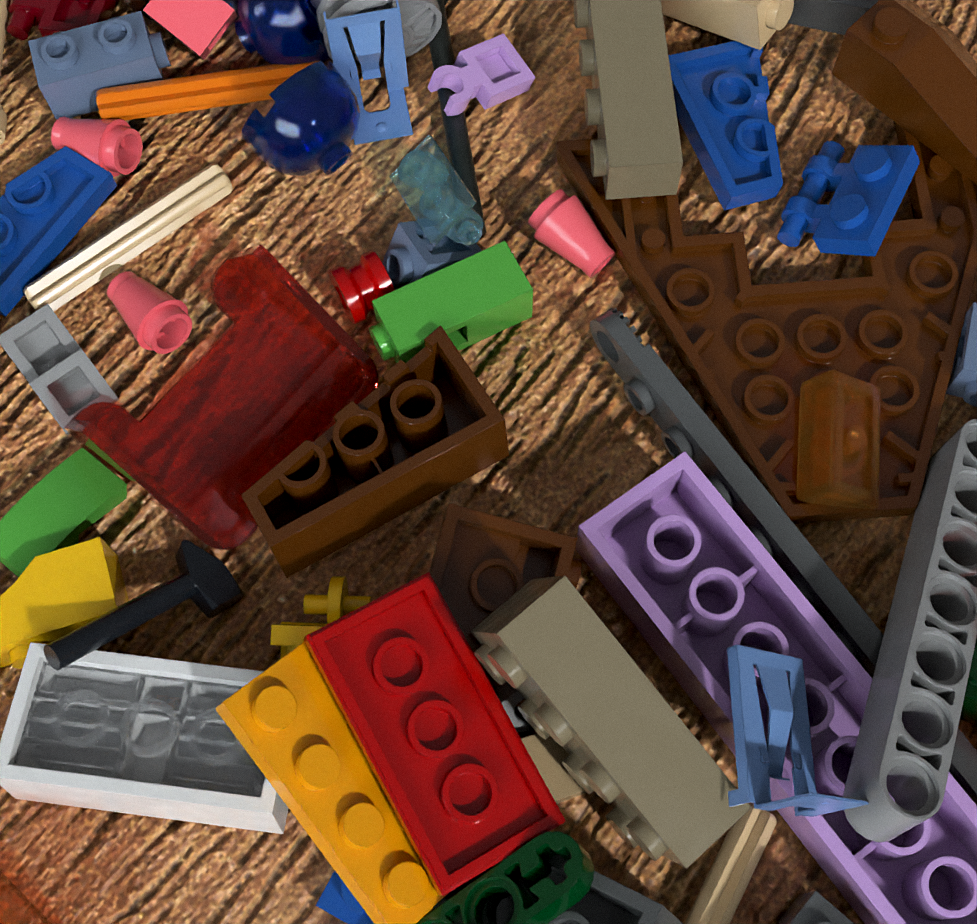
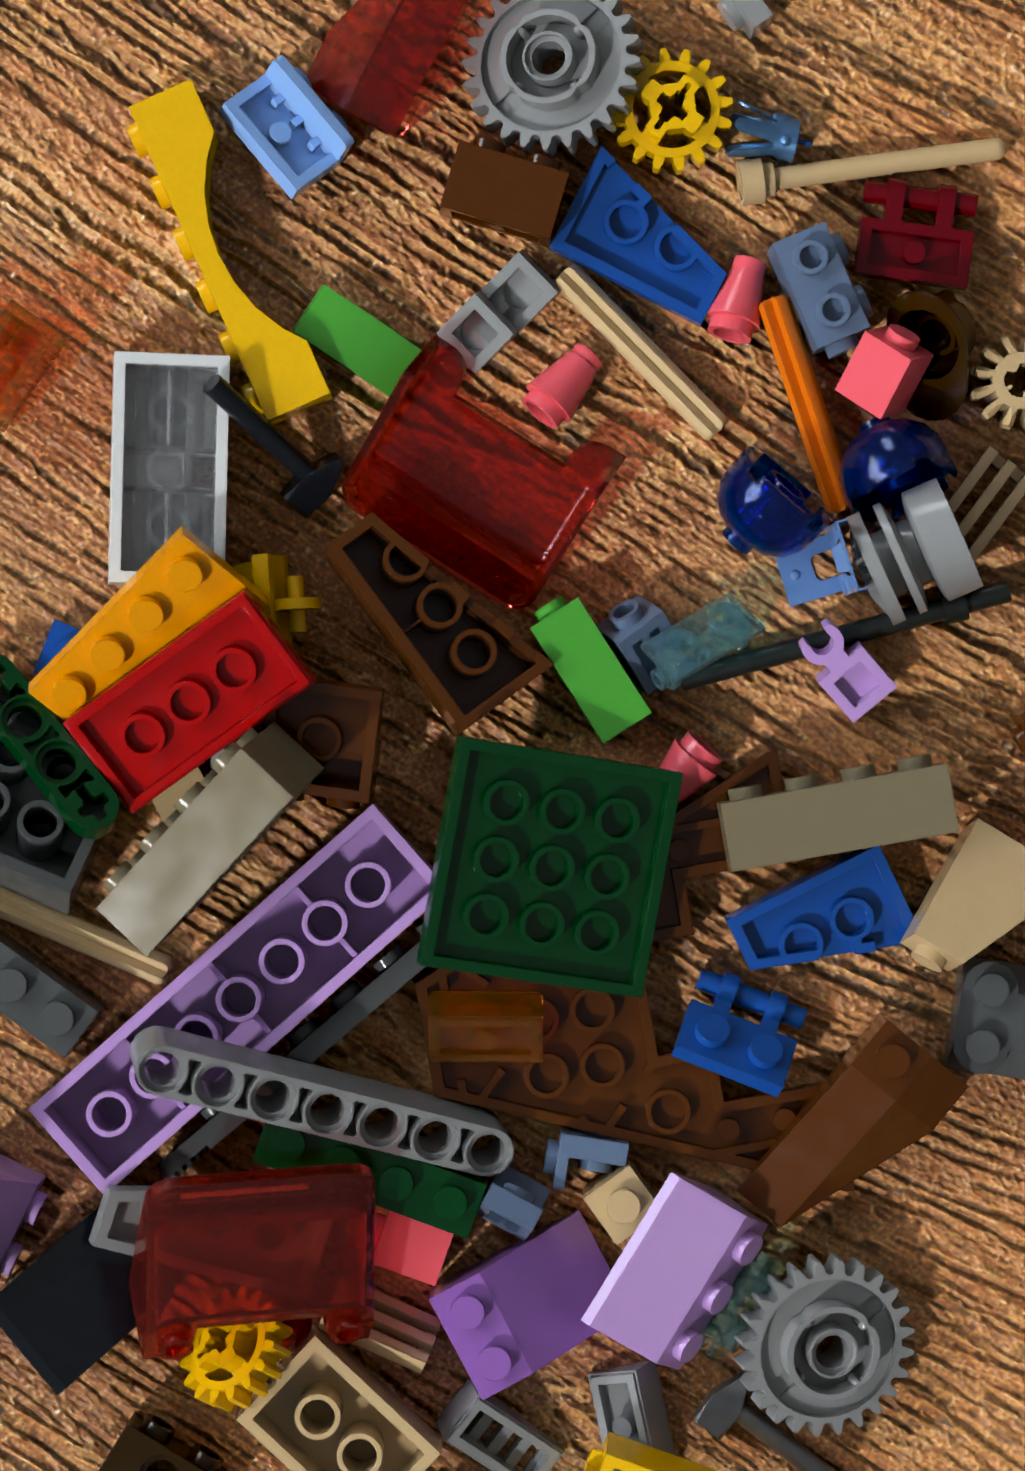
camera: 80 degrees right, 20 degrees up
red wheel [328,250,395,325] -> none
medium blue piece [727,644,869,817] -> none
none -> dark green plate [416,734,683,998]

